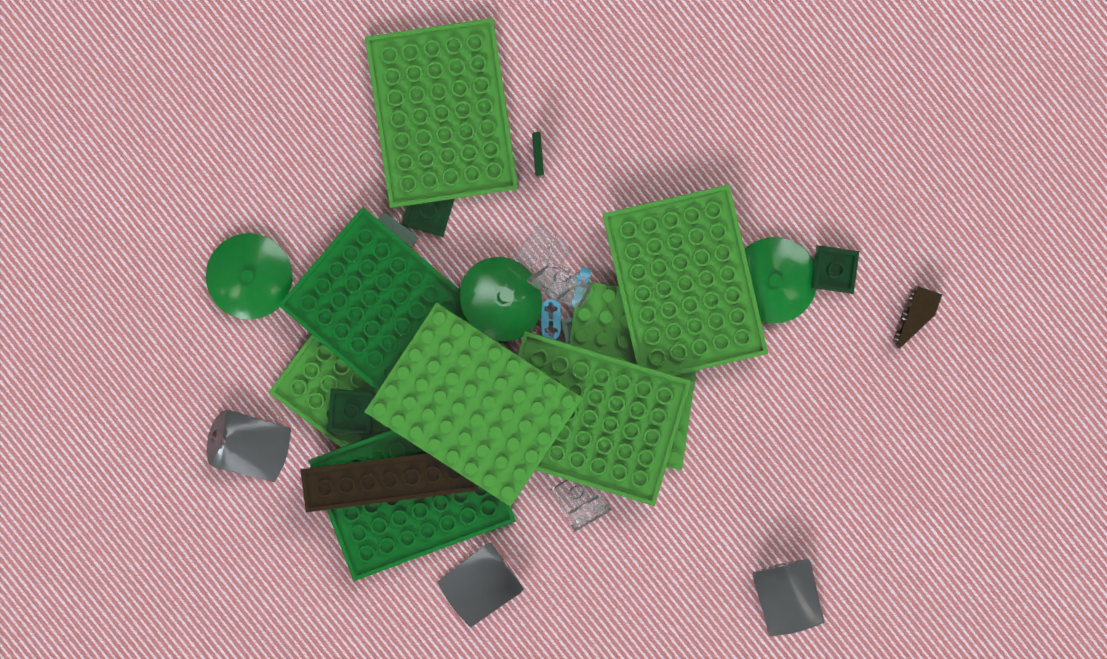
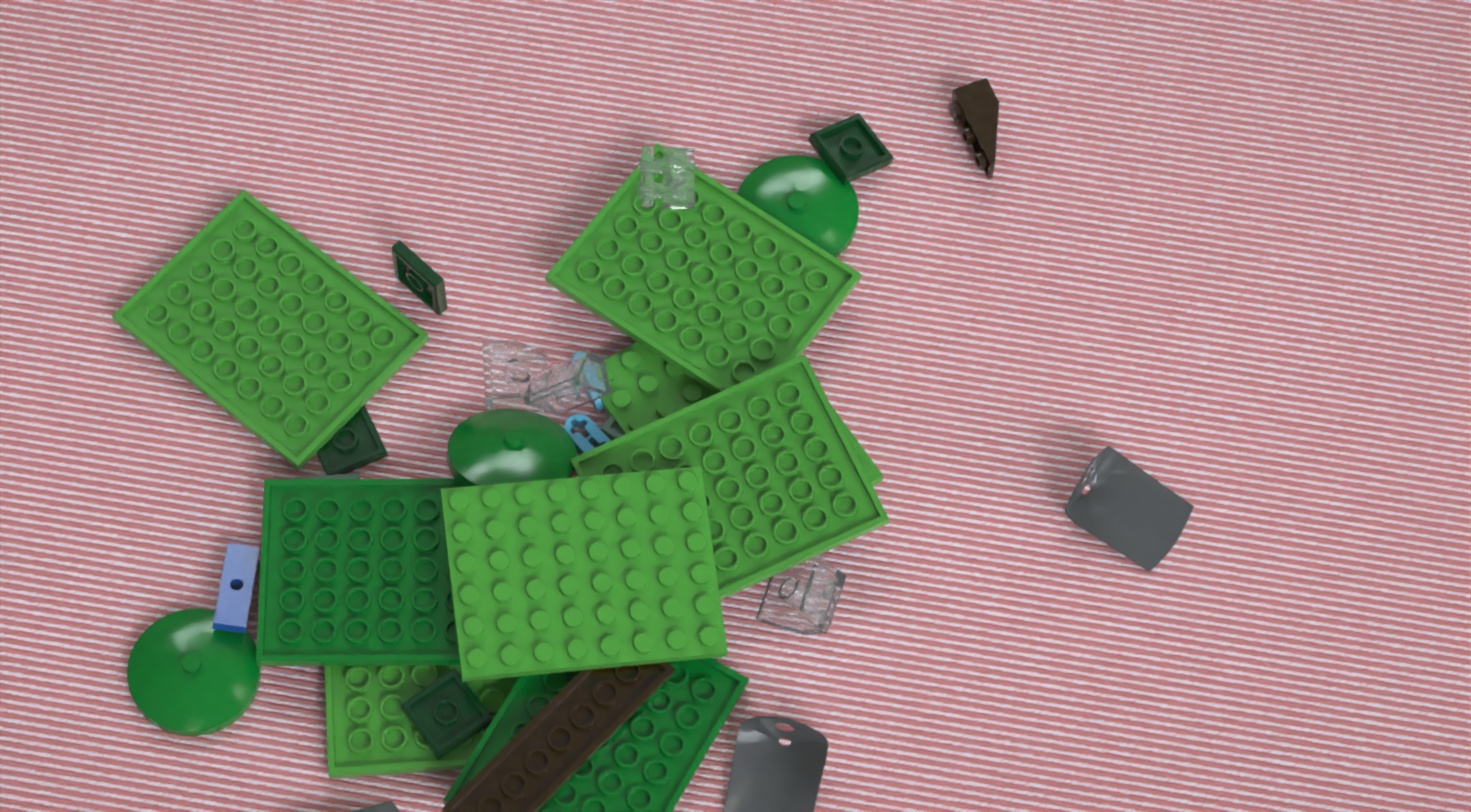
camera: 40 degrees left, 25 degrees down
none -> tile [213,543,260,634]
none -> clear plate [638,146,695,209]

